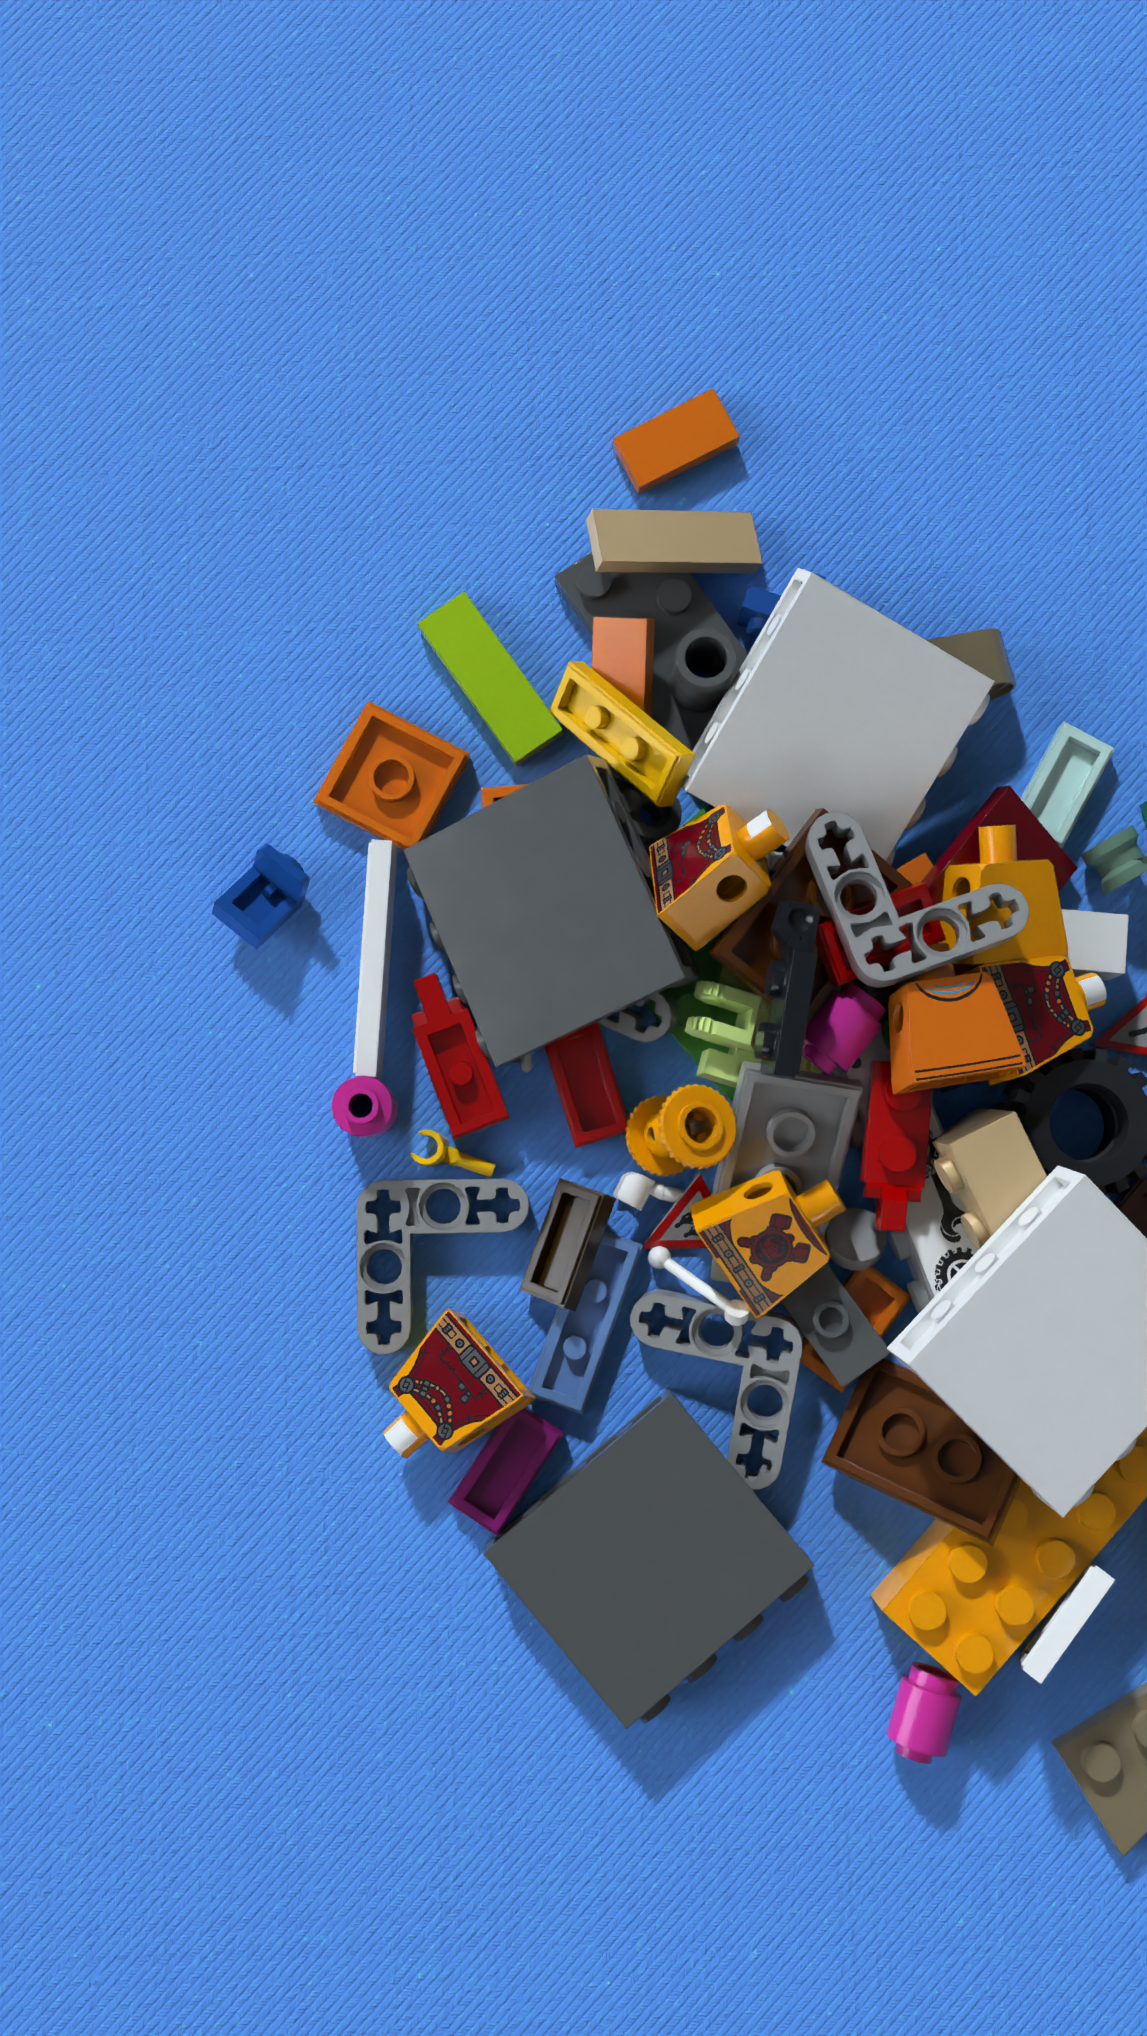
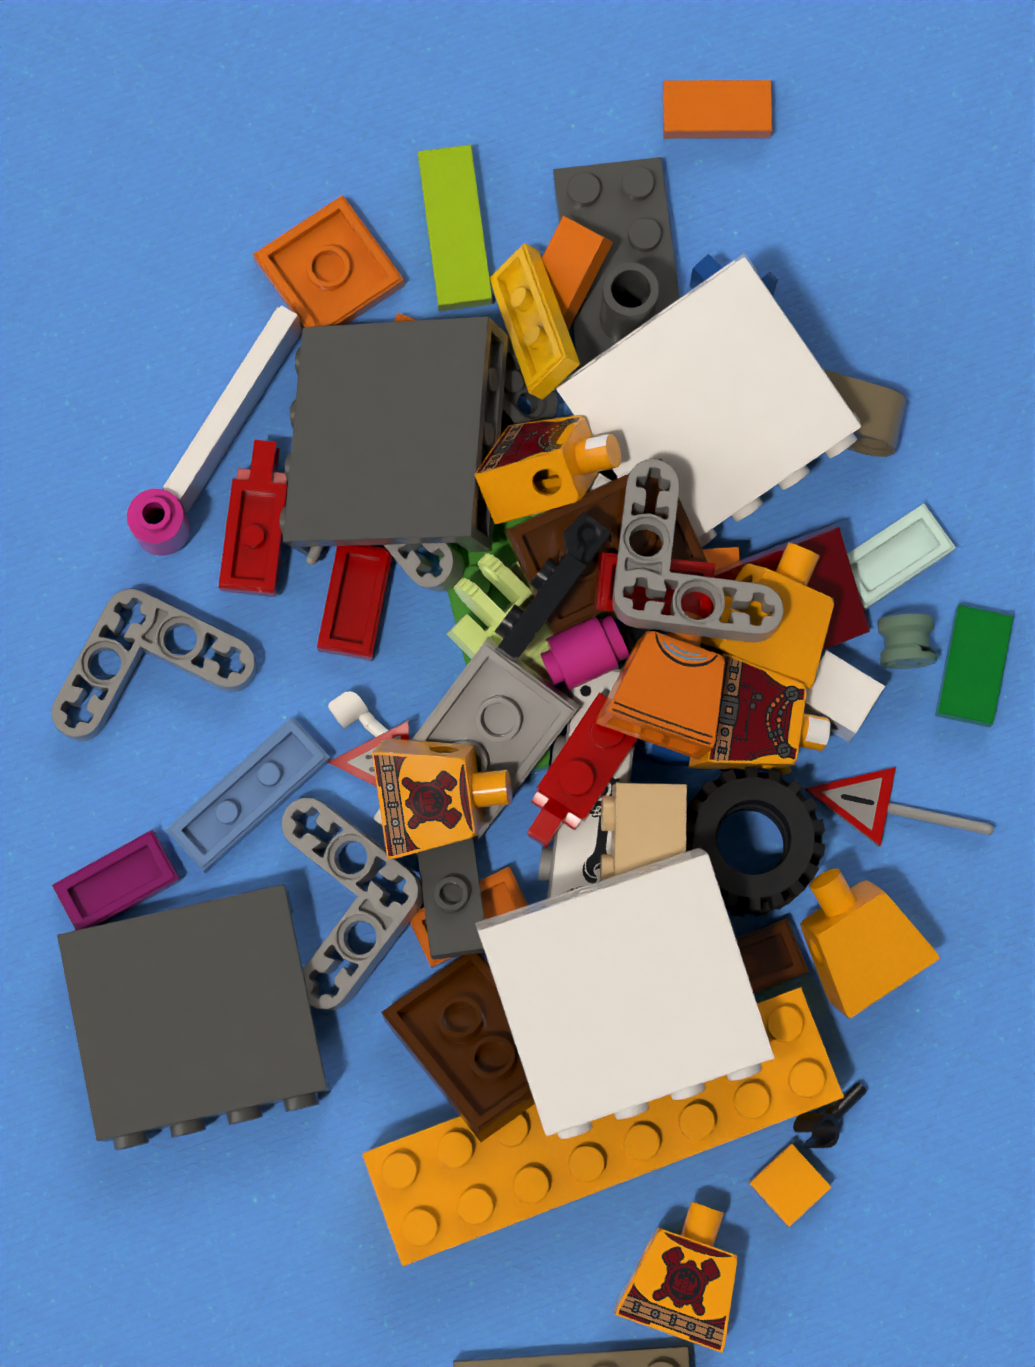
camera: 30 degrees right, 5 degrees down
blue bracket [212,843,310,950] -> none
torso [383,1309,536,1459] -> none
yellow hand [410,1129,495,1178] -> none
dark brown tile [519,1178,616,1312] -> none
tan tile [586,509,763,574] -> none
light orange hose [625,1083,737,1177] -> none
white hinge [648,1246,749,1326] -> none
light grey tile [825,1208,887,1271] -> none
dark pink brick [886,1662,961,1764] -> none
white tile [1020,1563,1115,1684] -> none

